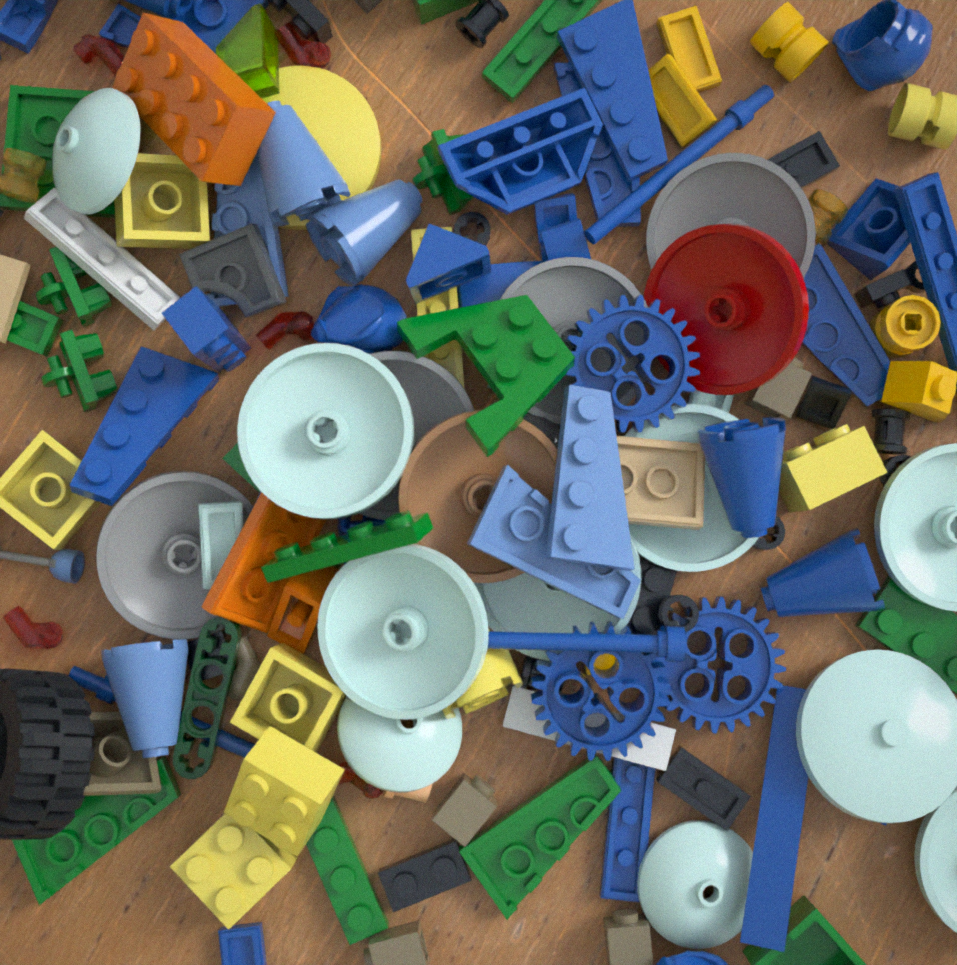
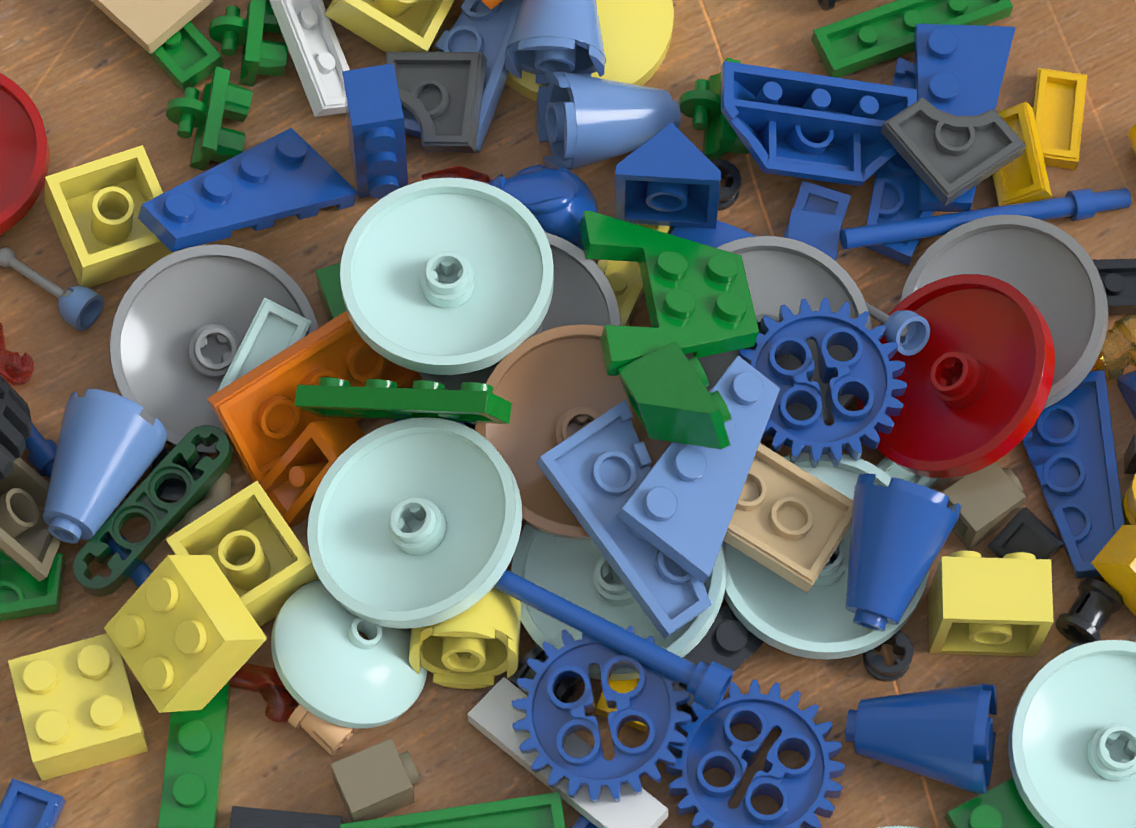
camera: 25 degrees right, 20 degrees down
black bush [658,595,699,632] -> none
none -> green slope [617,341,731,450]
none -> medium blue hinge [866,302,930,356]
none -> dark grey tile [881,97,1026,206]

